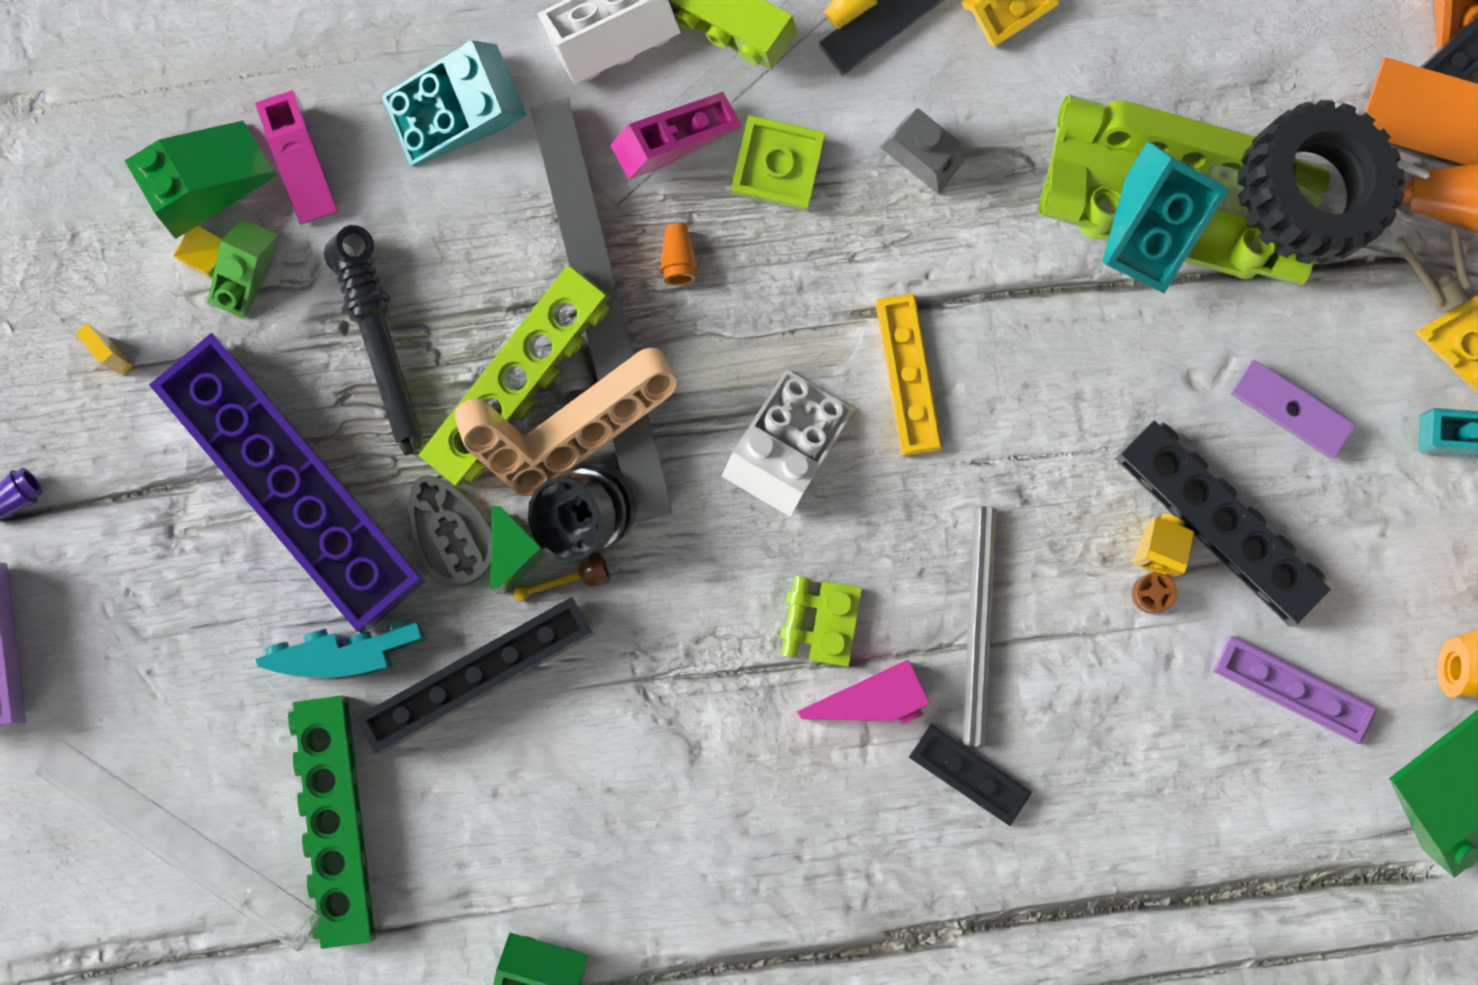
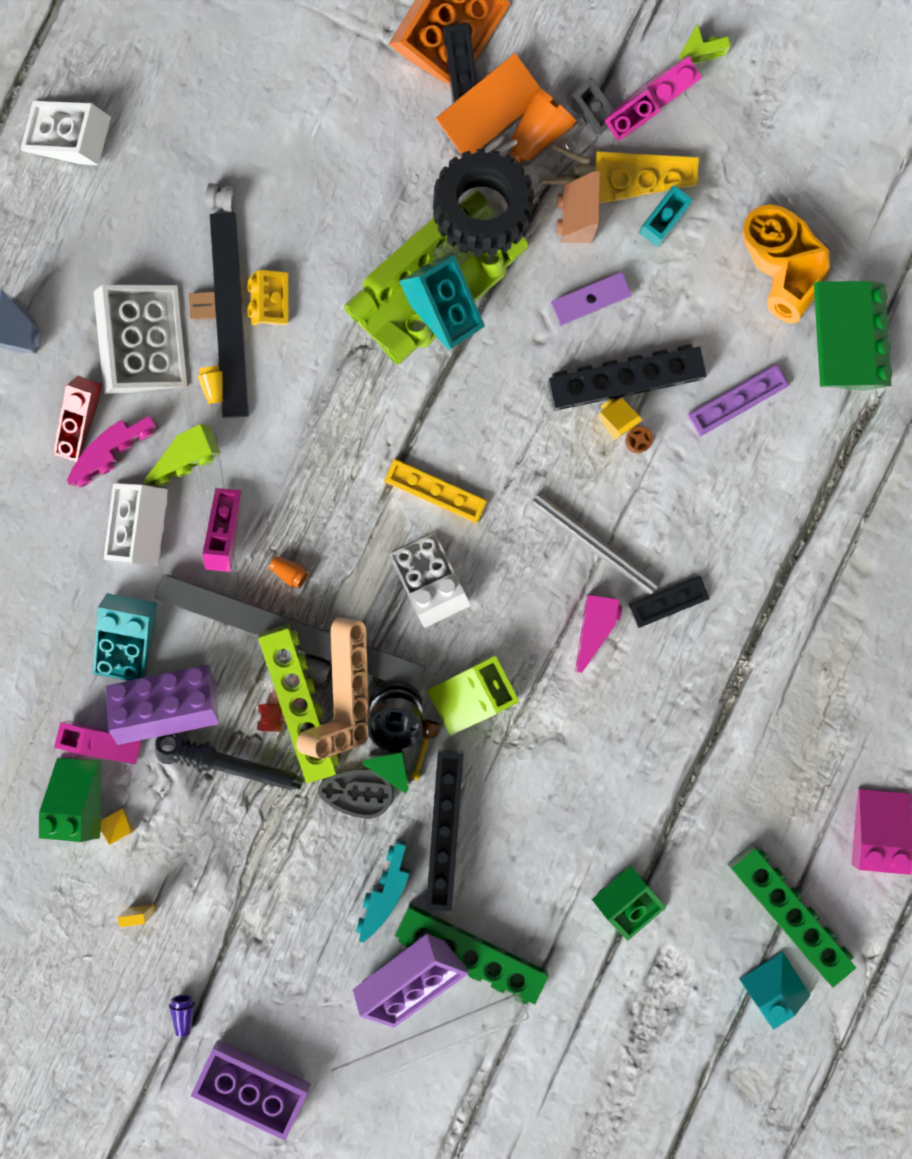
camera: 55 degrees left, 5 degrees up
dark purple brick [149,333,426,633] -> none
bright green slope [207,218,279,319] -> none
lime plate [731,115,825,211] -> none
lime plate [780,576,862,667] -> none
dark grey torso [880,108,963,194] -> none
none -> medium lavender brick [106,665,219,745]
none -> clear red wheel [257,704,283,732]
none -> medium lavender slope [353,934,469,1028]
none -> lime slope [427,655,520,736]
none -> nougat slope [557,171,600,243]

